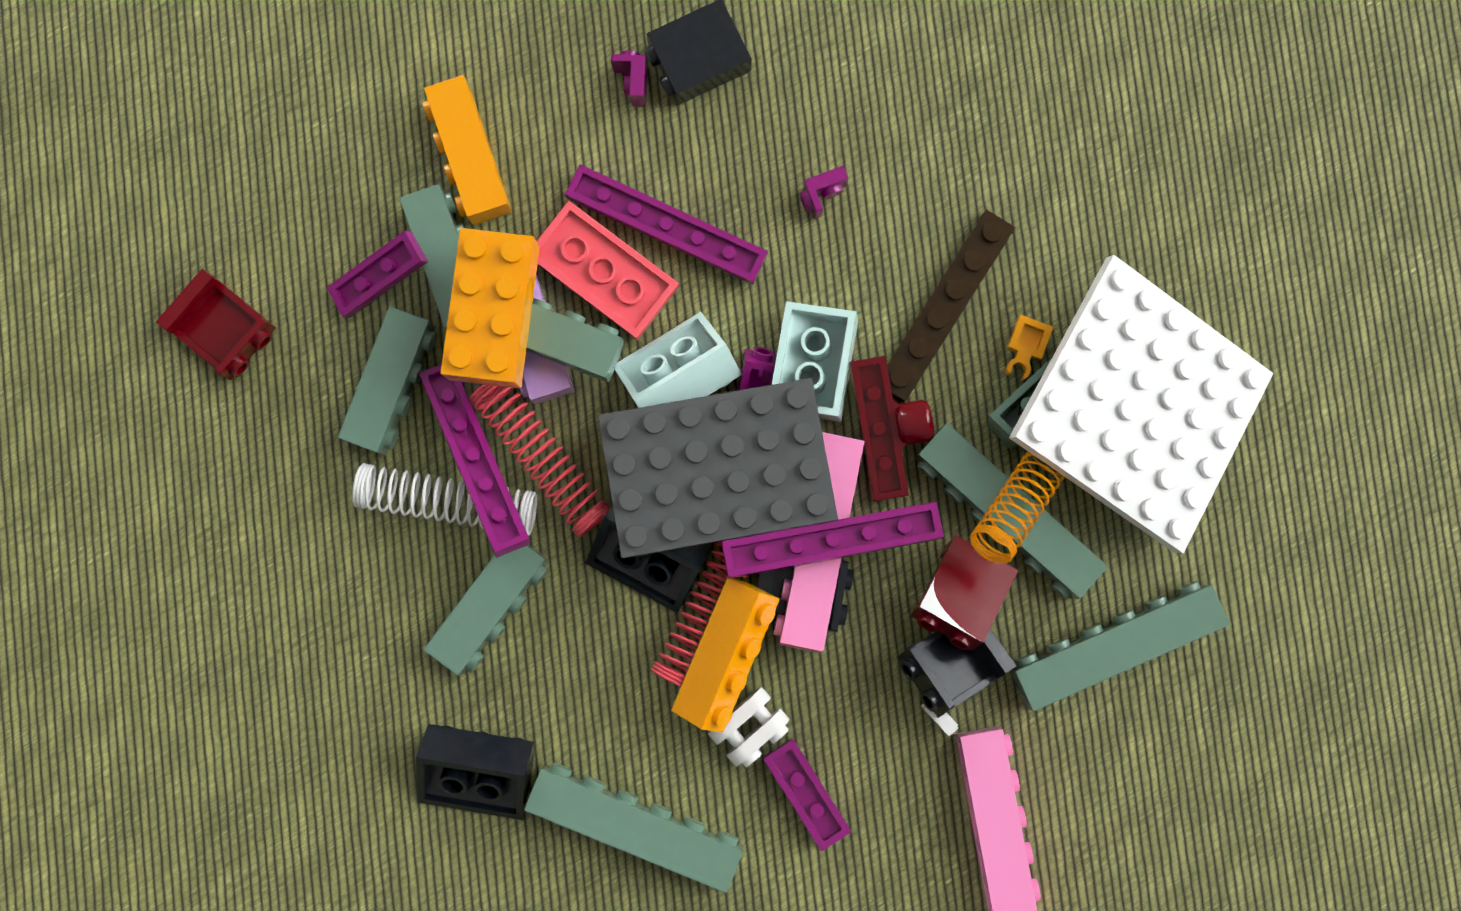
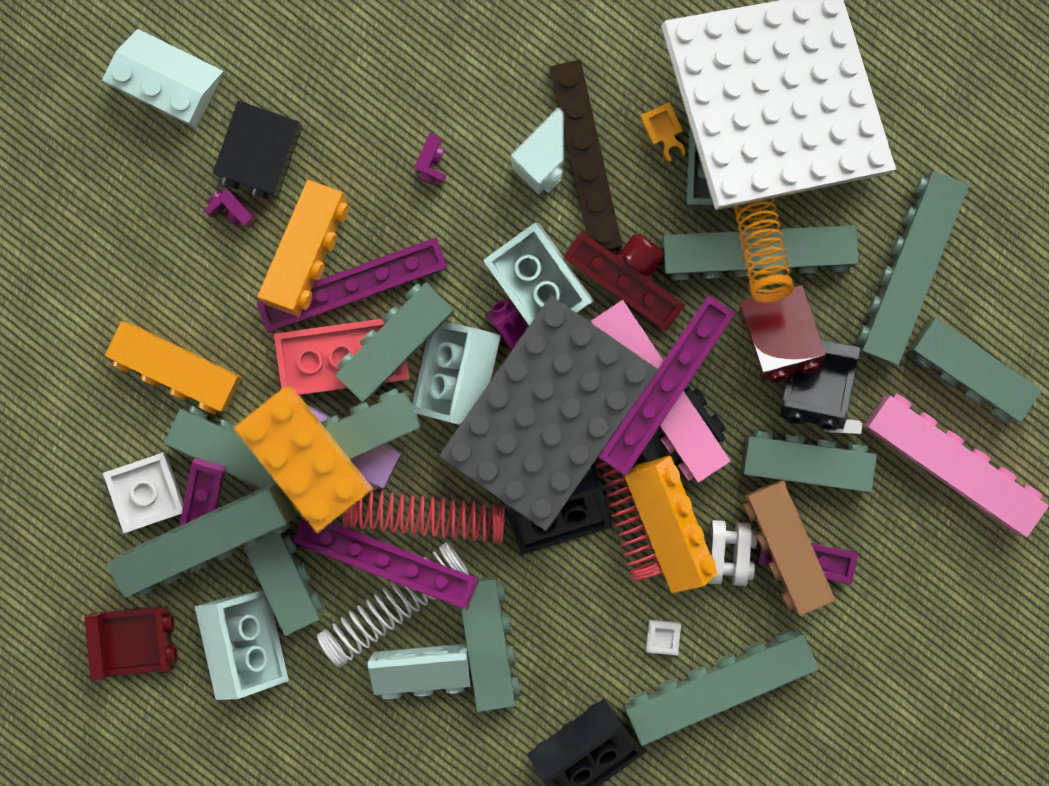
camera: 50 degrees left, 5 degrees up
none -> white plate [103,452,184,533]
none -> sand green brick [106,482,297,598]
none -> light aqua slope [195,589,289,700]
none -> light orange brick [257,179,349,317]
none -> sand green brick [335,282,455,402]
none -> light aqua slope [368,644,471,699]
none -> light aqua slope [511,108,563,195]
none -> white tile [646,619,681,656]
none -> sand green brick [740,430,877,492]
none -> medium nougat brick [743,480,836,616]
none -> sand green brick [907,318,1043,424]

